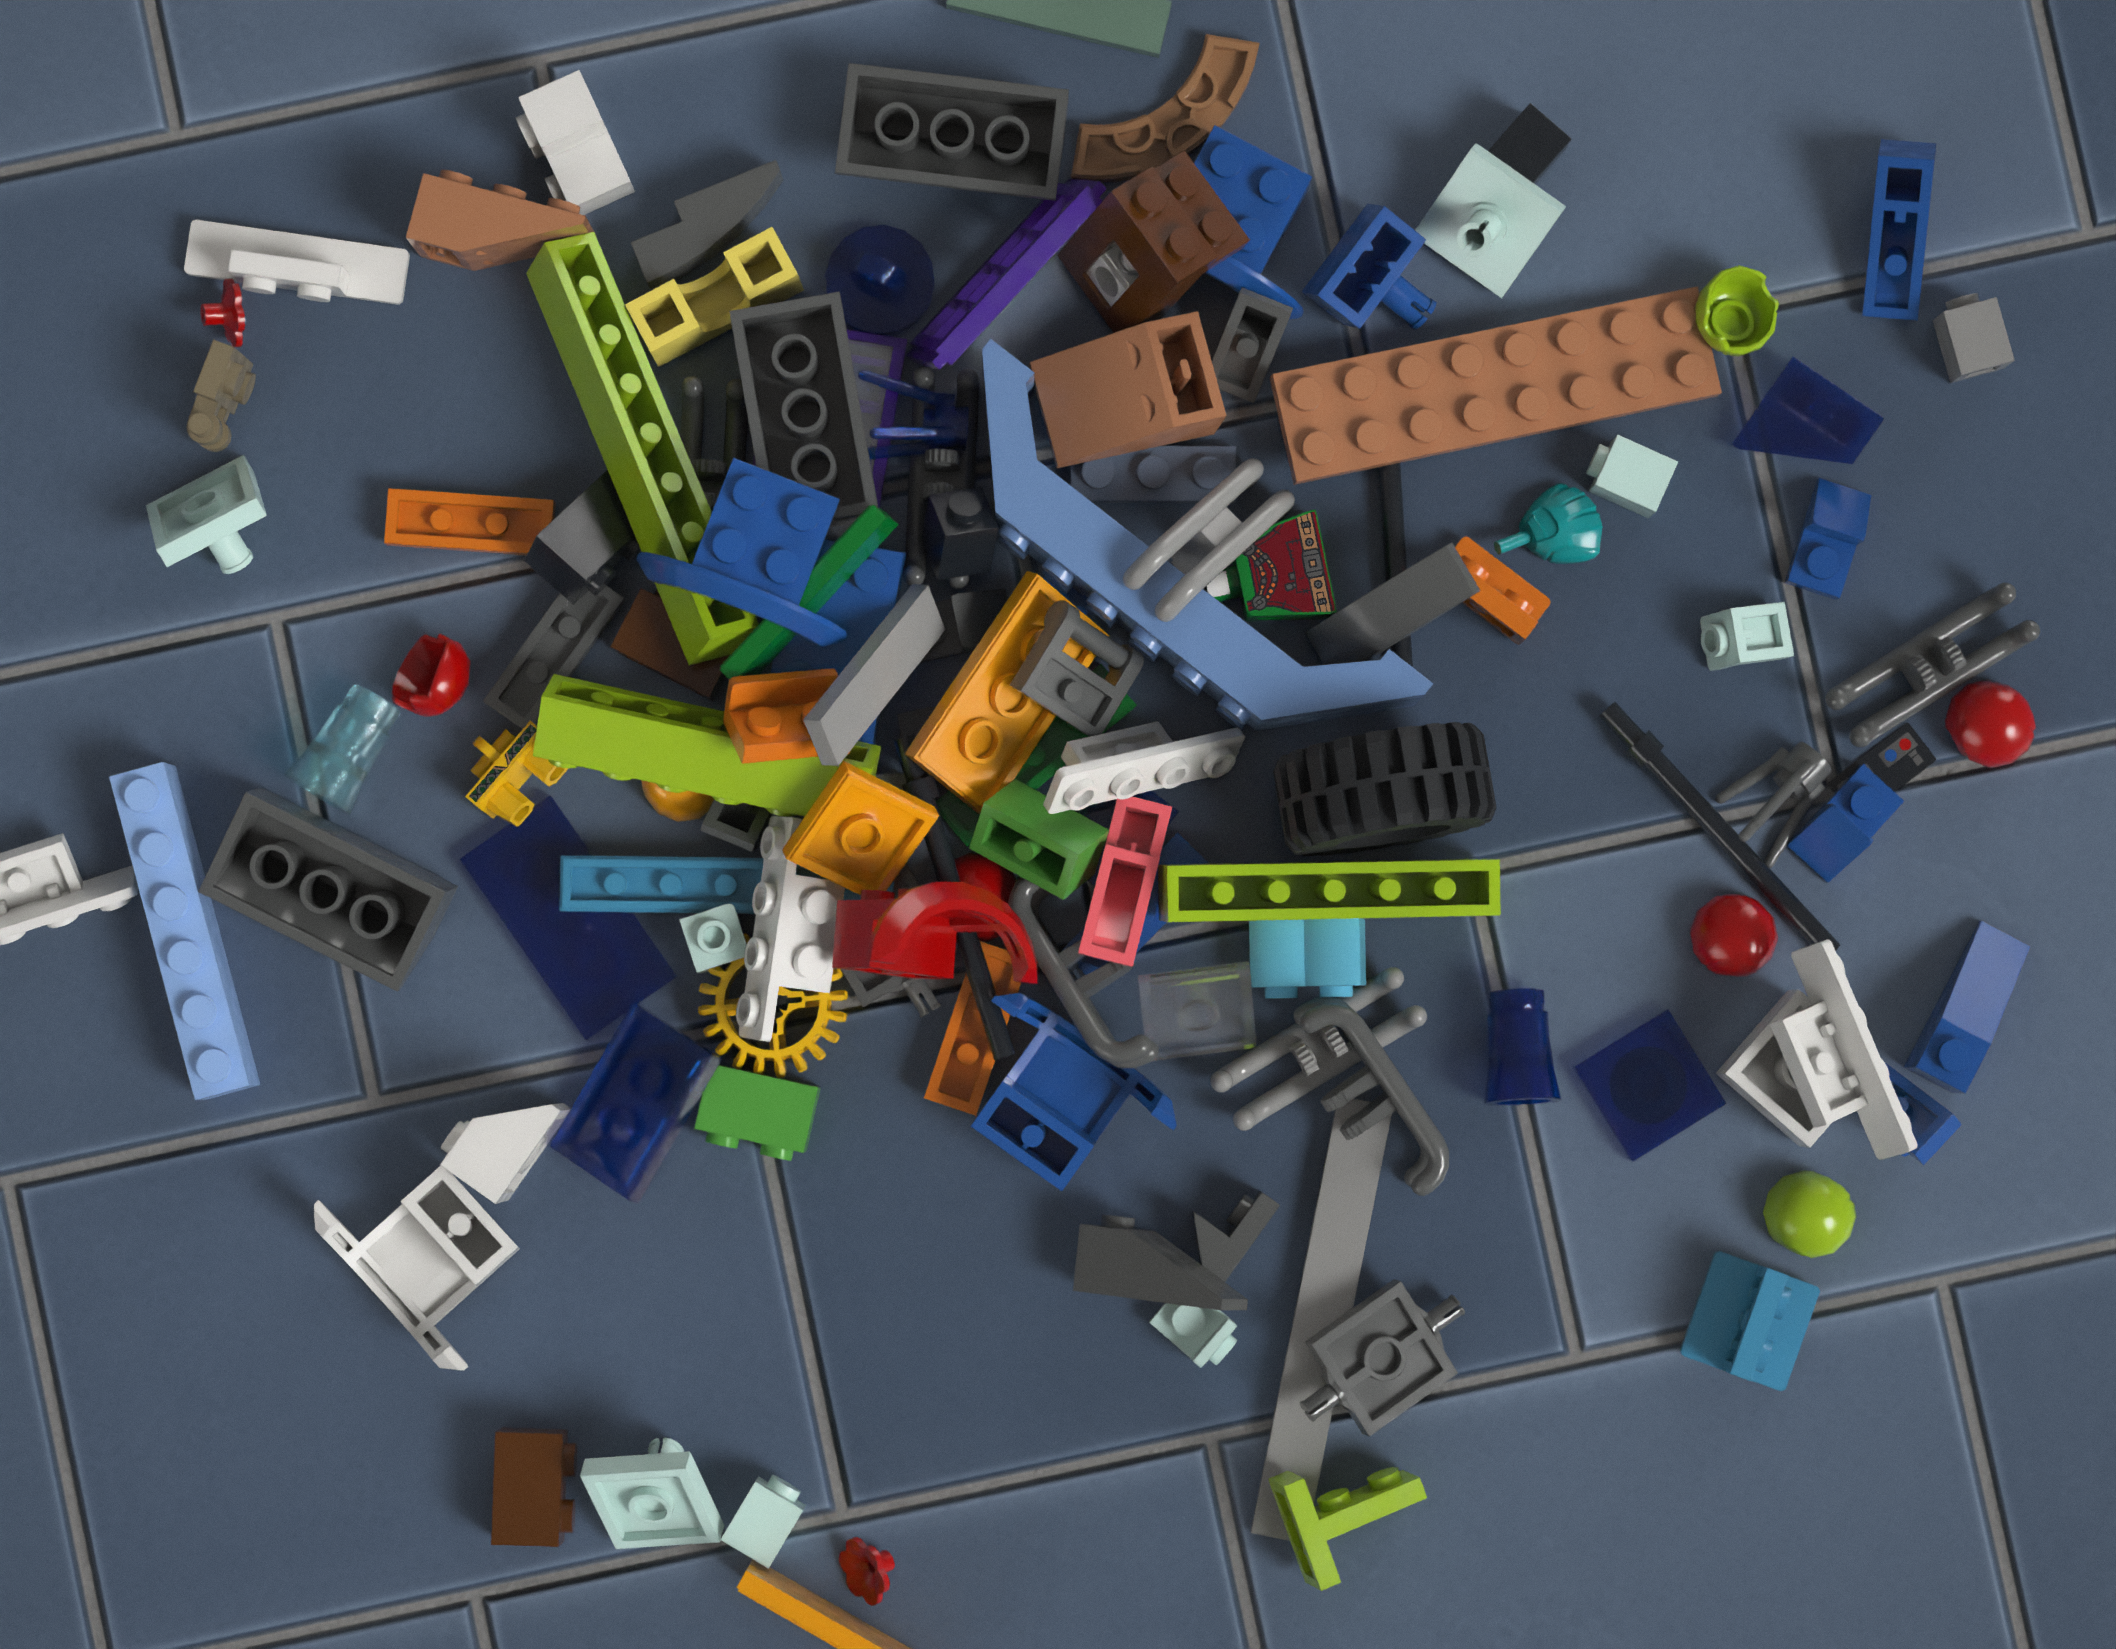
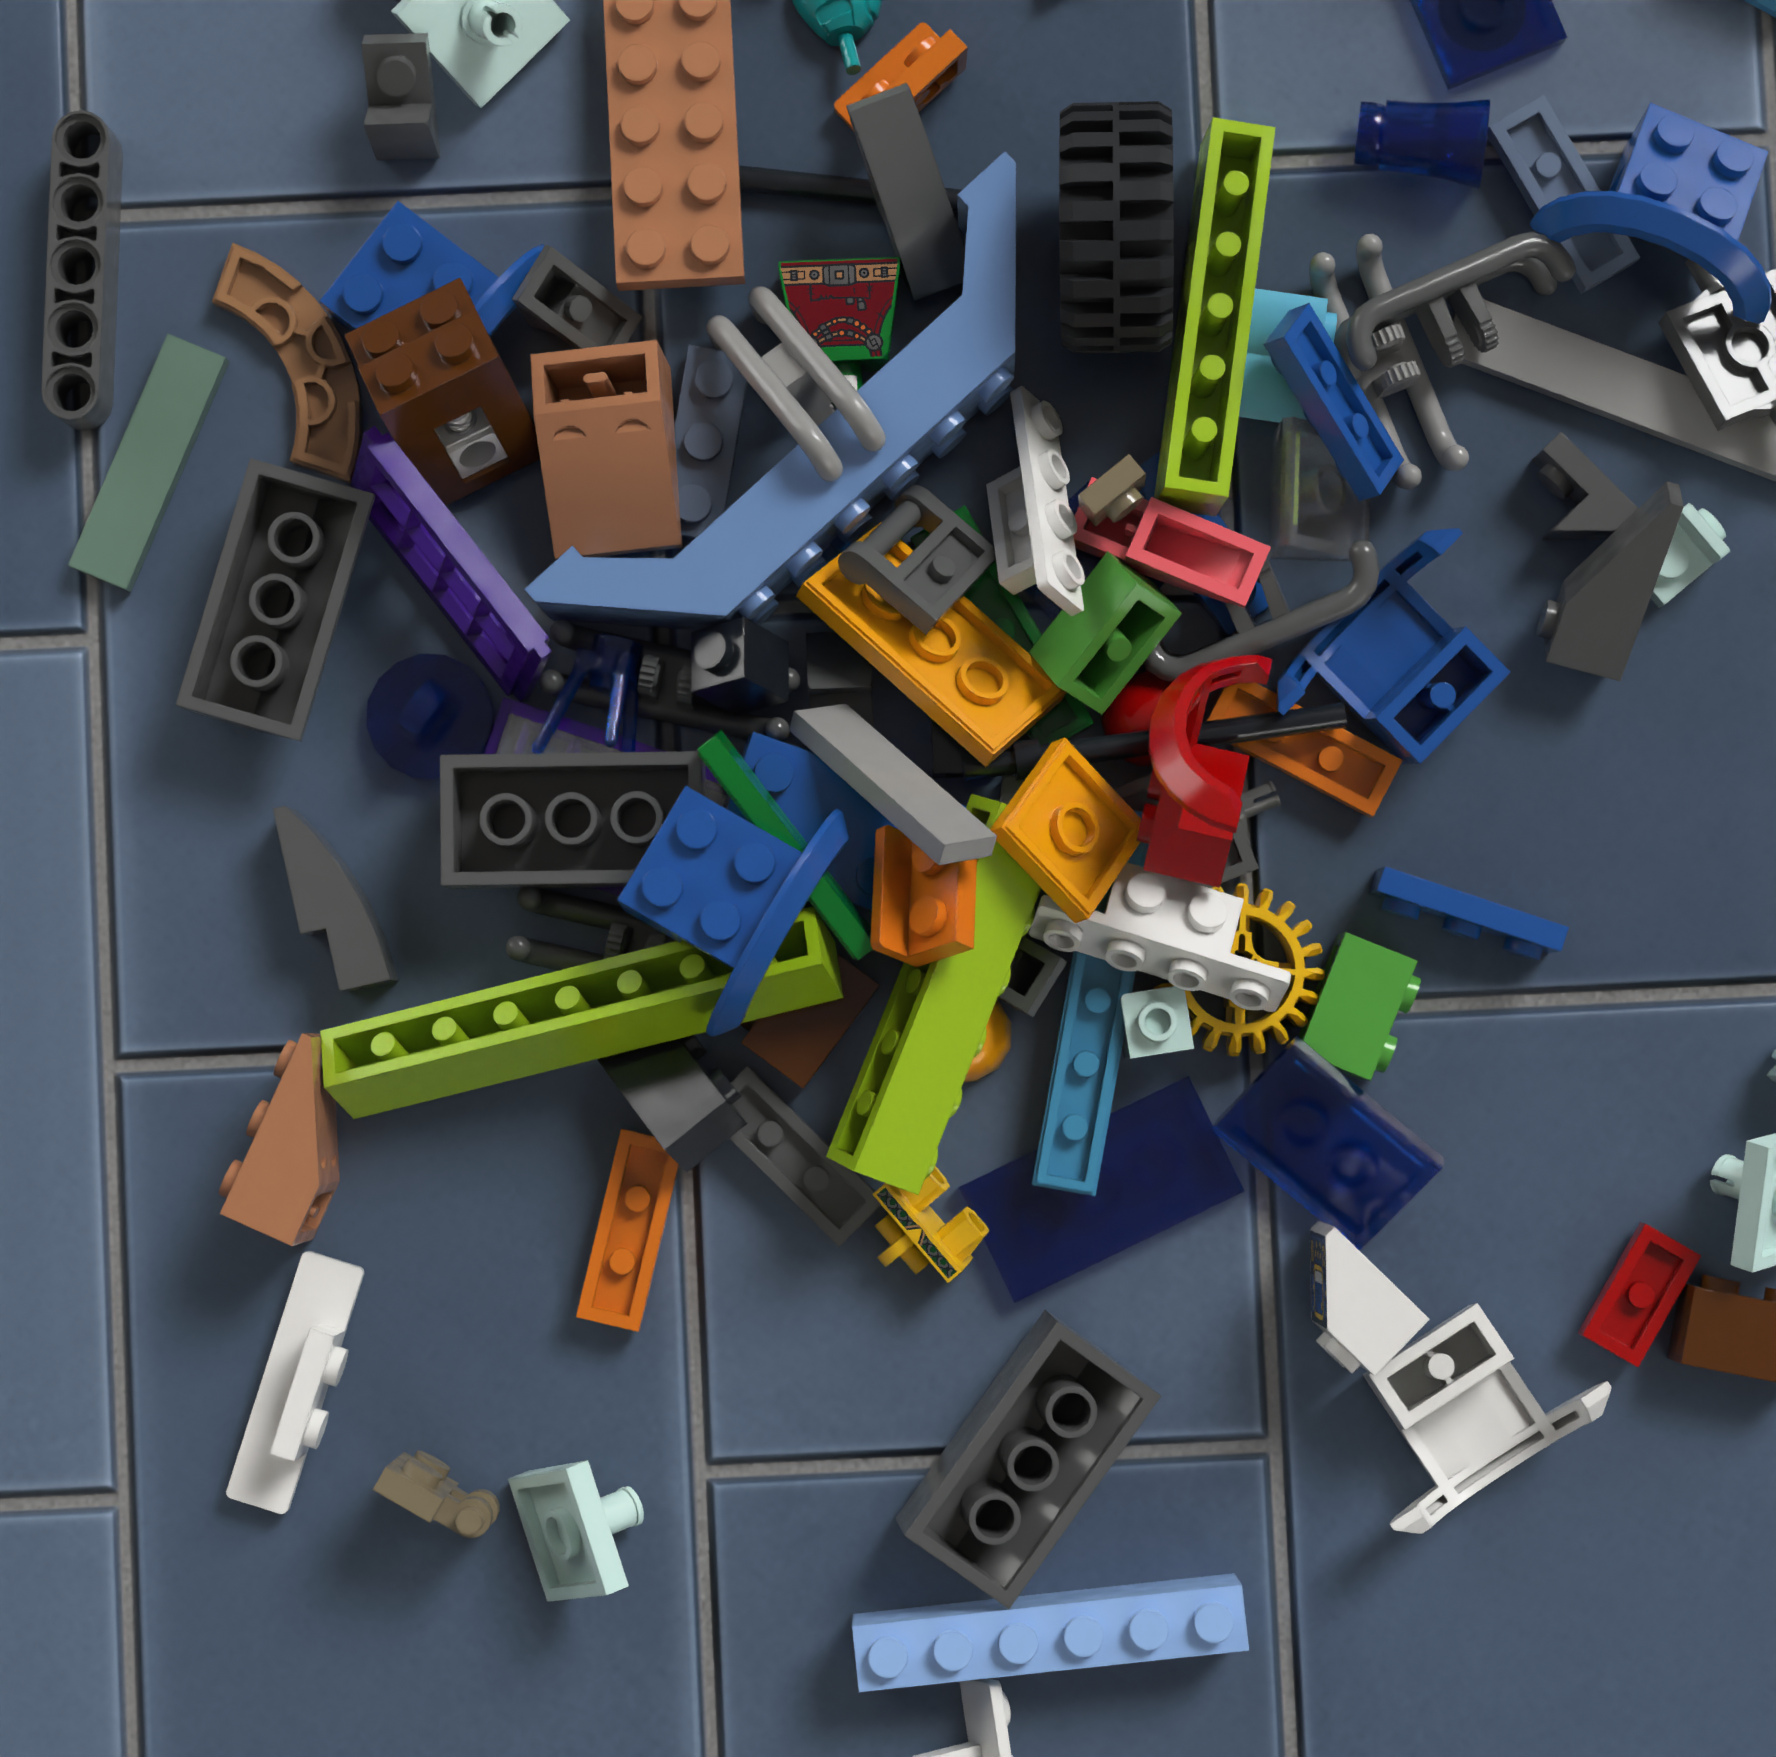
camera: 75 degrees left, 0 degrees up
red plant [200,278,245,347] -> none
clear light blue plant [283,684,400,815] -> none
red hair [392,634,470,717] -> none
white brick [515,70,635,215] -> none
light yellow arch [625,227,804,367] -> none
blue brick [1302,203,1437,330] -> none
none -> dark grey slope [361,33,441,160]
none -> dark tan plate [1078,454,1146,526]
none -> blue plate [1263,303,1404,501]
none -> blue plate [1368,866,1569,961]
none -> sand blue plate [1485,95,1641,294]
none -> blue piece [1530,102,1772,324]
none -> red plate [1578,1222,1701,1367]

